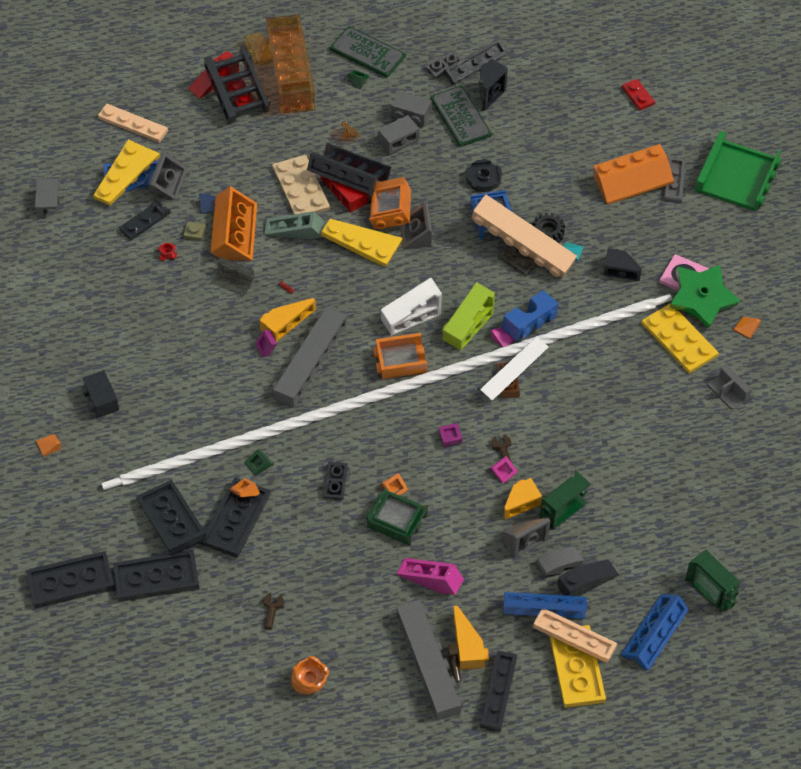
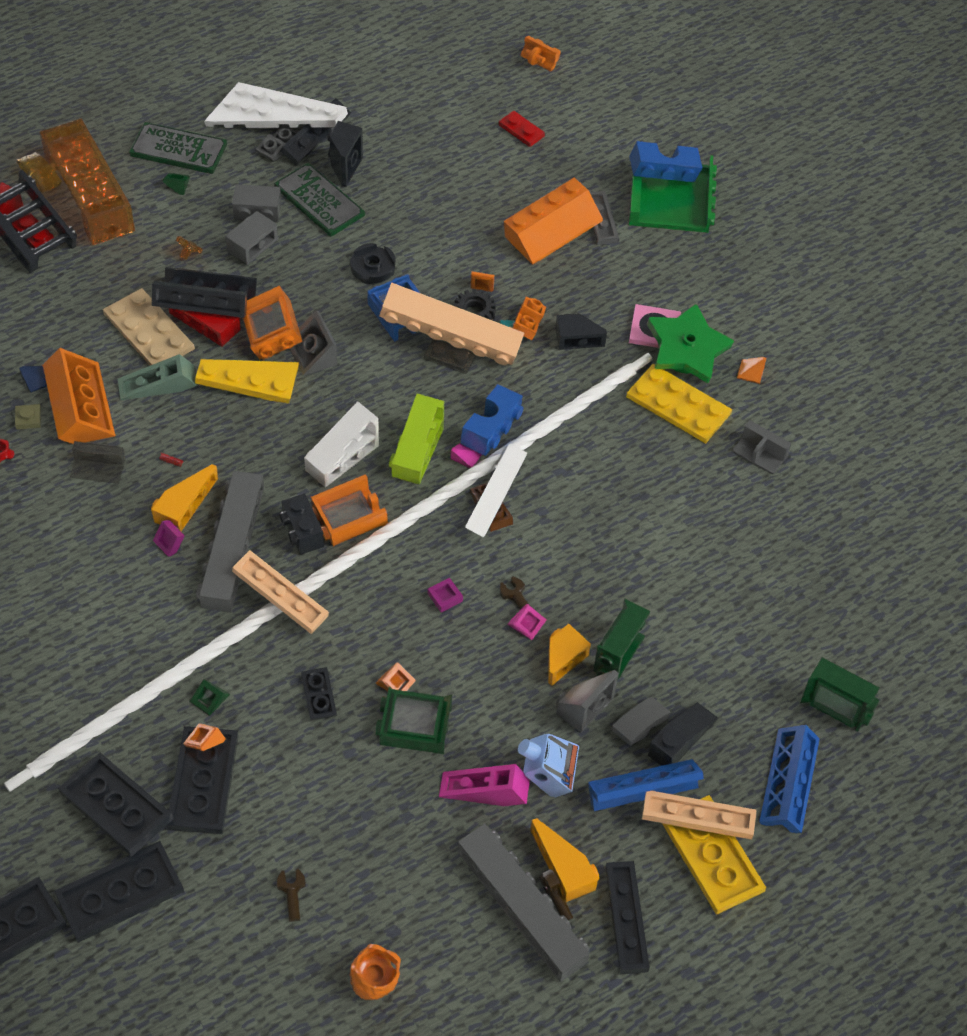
camera: 20 degrees left, 0 degrees up
none -> white wing [204,82,348,128]
none -> light nougat plate [232,550,329,634]
none -> black brick [279,493,324,555]
none -> orange slope [471,271,494,292]
none -> orange slope [512,296,546,340]
none -> light blue torso [518,734,579,797]
none -> orange hips [520,36,561,72]
none -> blue arch [629,141,702,182]

